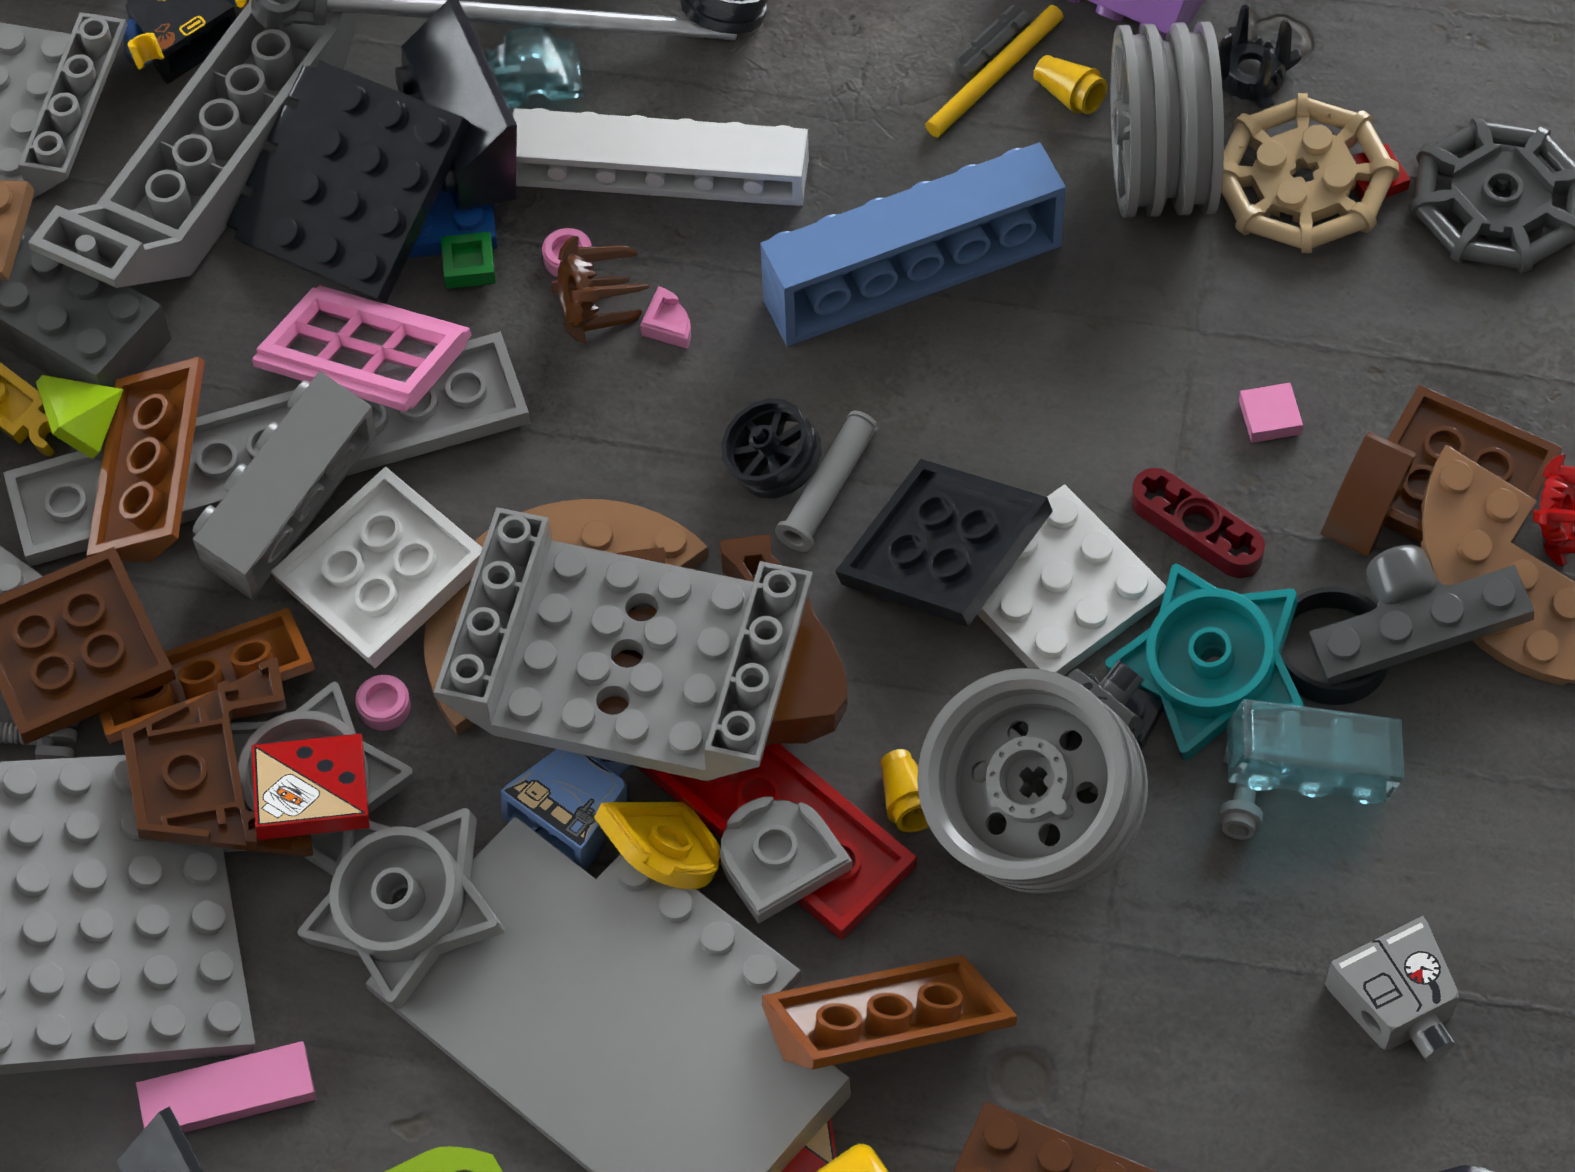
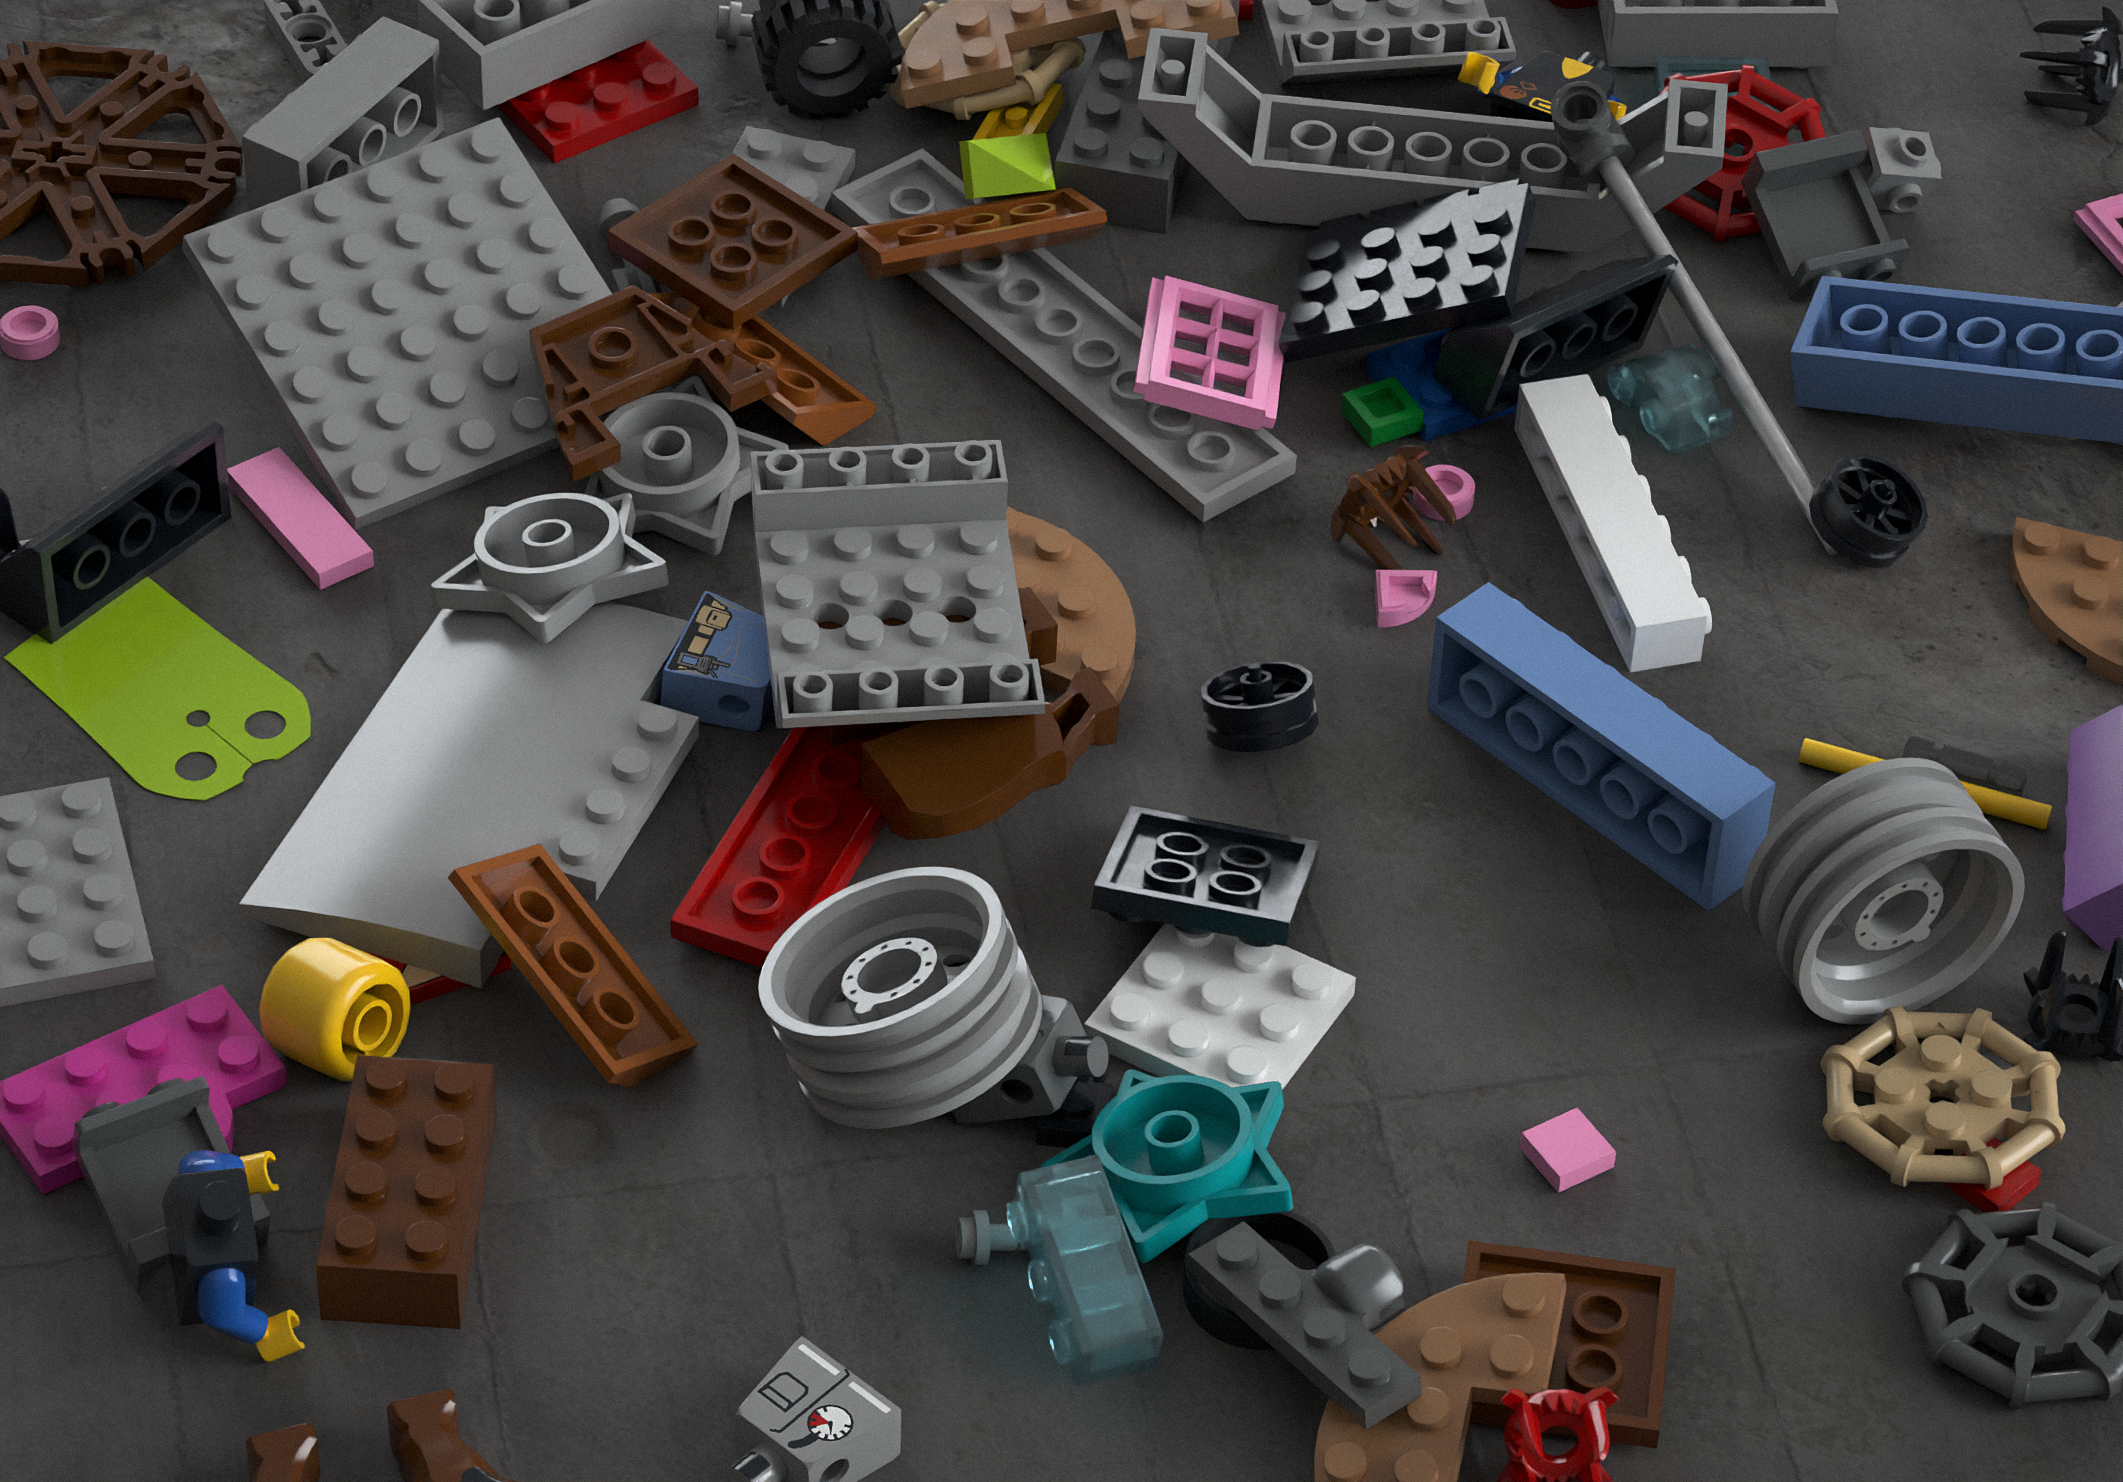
camera: 65 degrees right, 15 degrees down
light grey brick [192,371,376,600] -> none
tile [251,733,370,840] -> none
white plate [270,466,482,668] -> none
yellow tile [594,802,720,889] -> none
light grey tile [720,797,852,924] -> none
light grey pin [775,410,878,552] -> none
dark red beam [1131,468,1265,578] -> none
reddish brown slope [1321,432,1417,556] -> none

